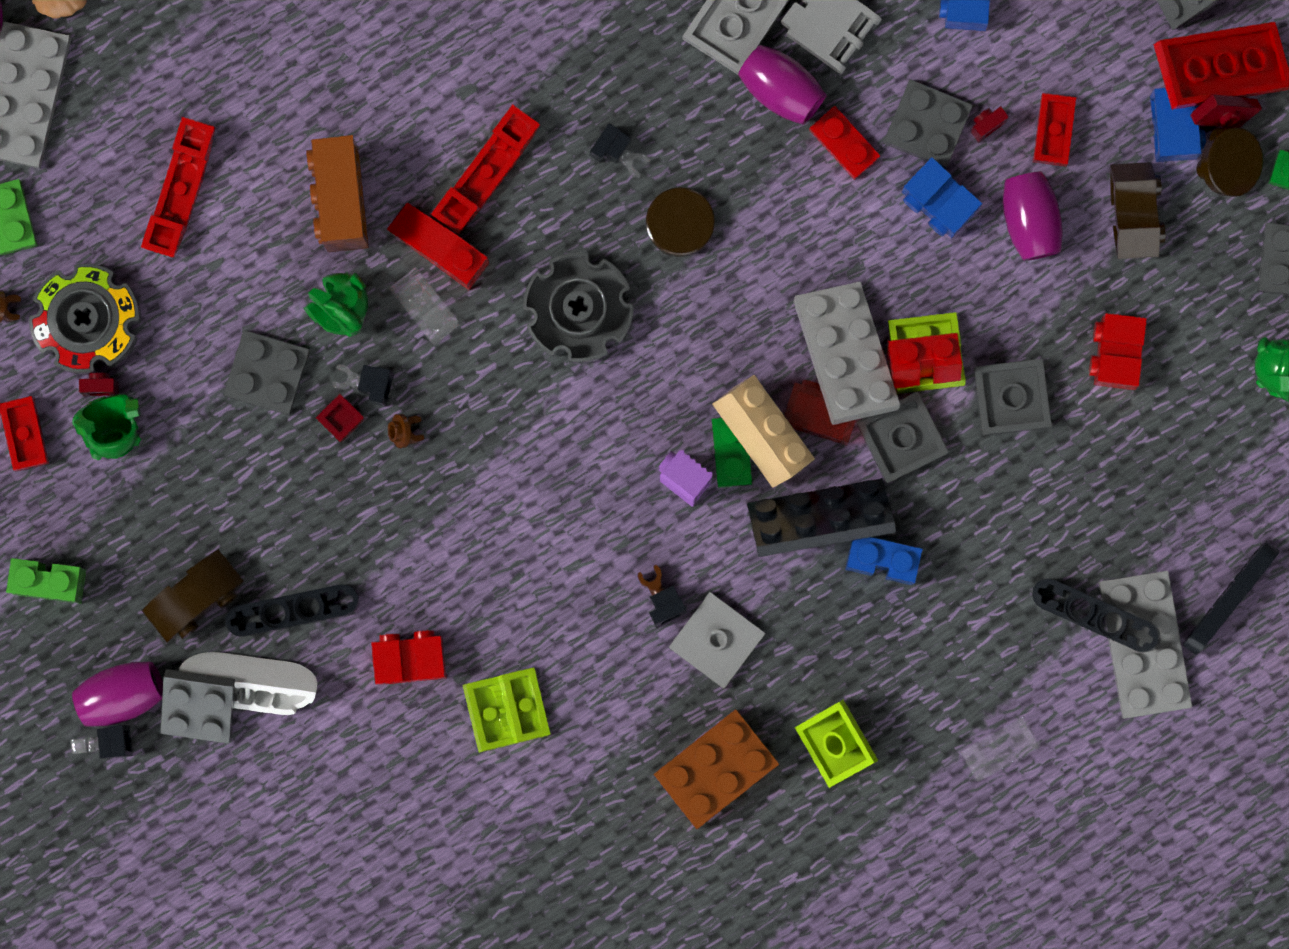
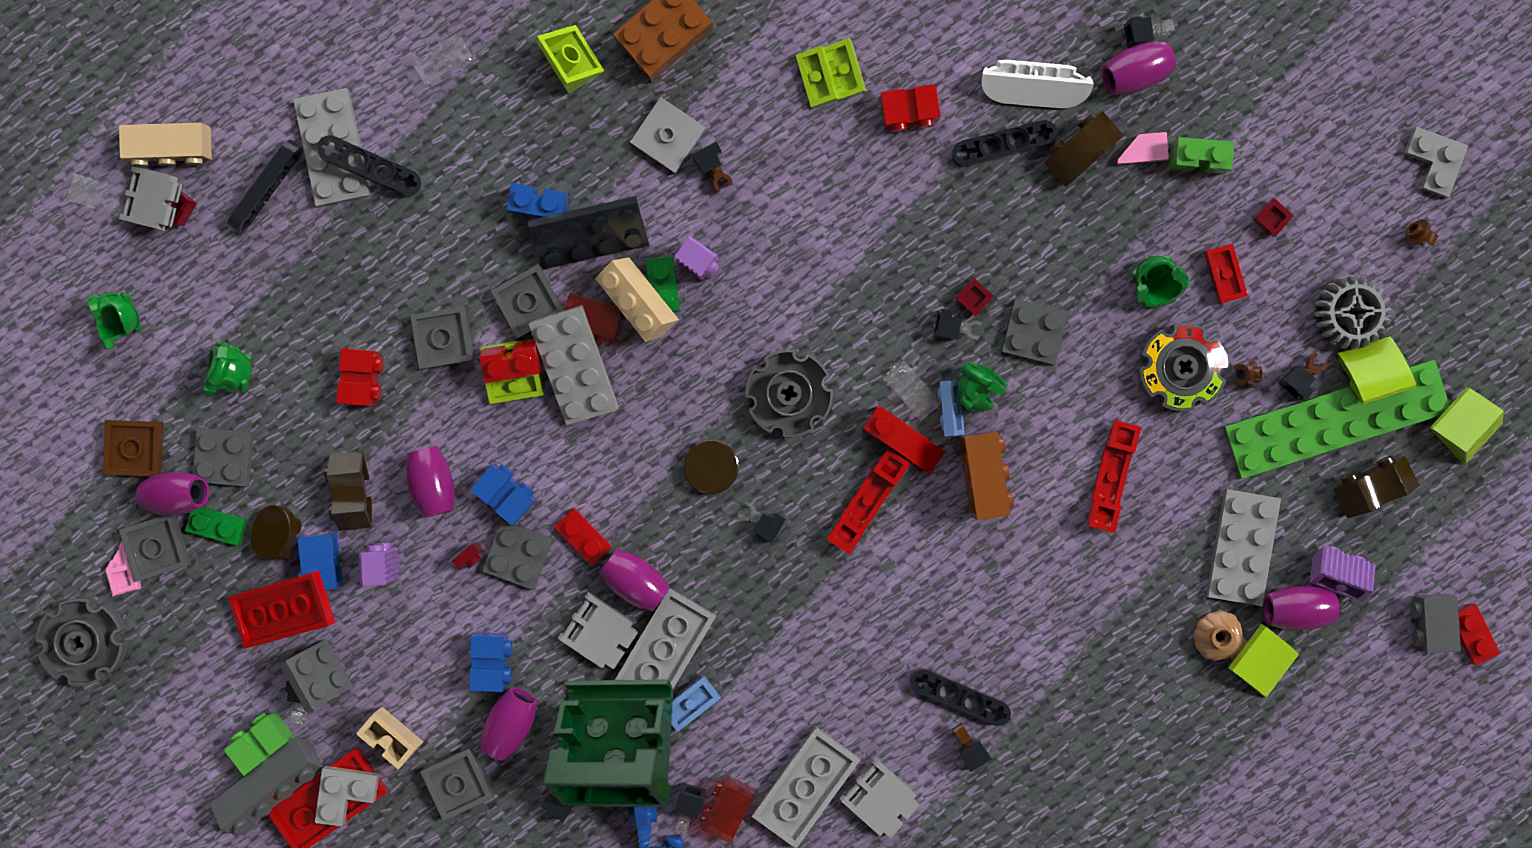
camera: 175 degrees right, 5 degrees up
dark red plate [79,373,119,396] -> none
plate [160,669,235,744] -> none
reddish brown plate [388,414,425,448] -> none
red plate [1033,93,1076,167] -> none
dark red plate [1190,94,1262,128] -> none
none -> medium lavender brick [359,542,401,586]
none -> medium blue plate [938,380,965,437]
none -> bright pink tile [1116,132,1169,165]

